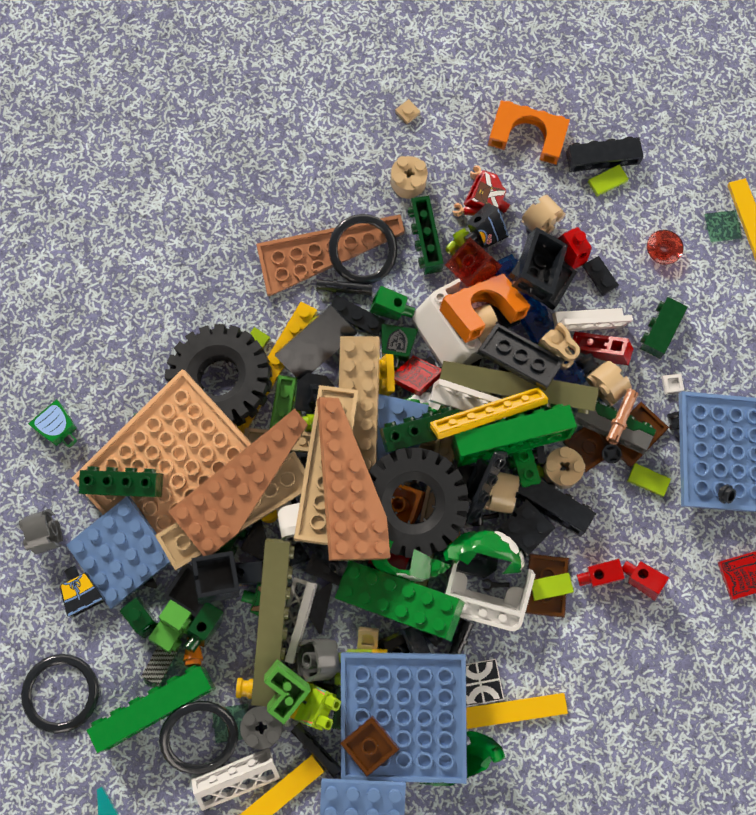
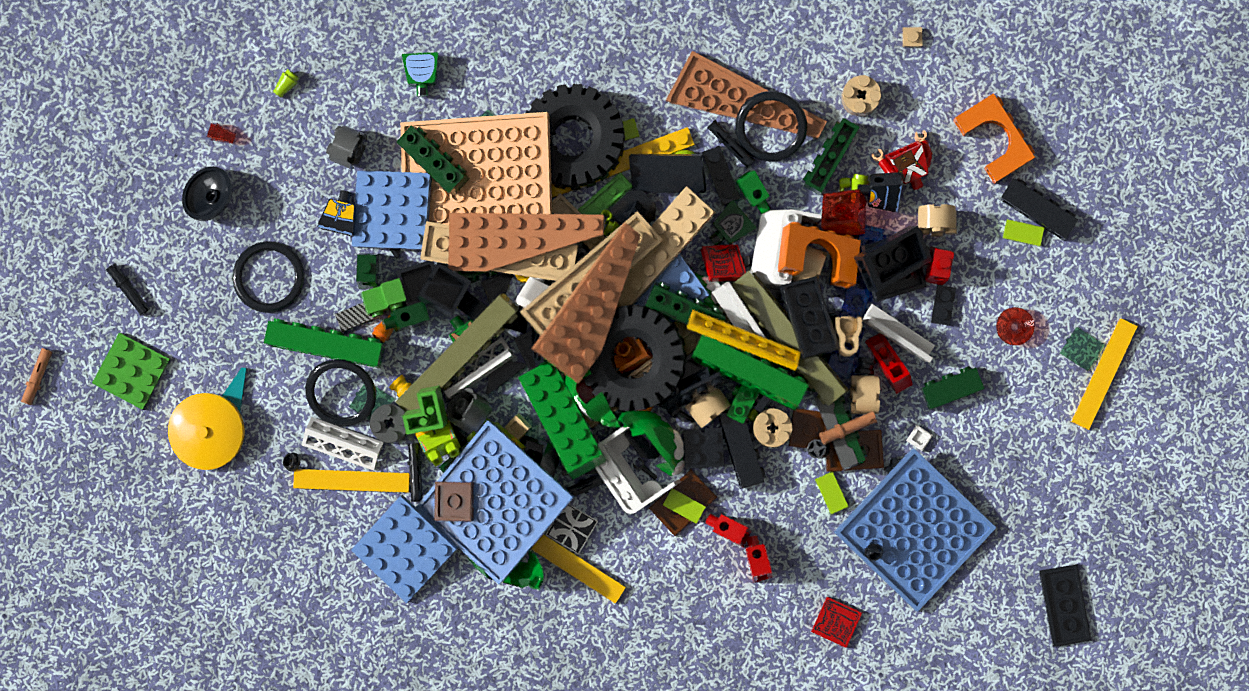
camera: 50 degrees right, 10 degrees up
yellow plate [379,354,395,396] -> none

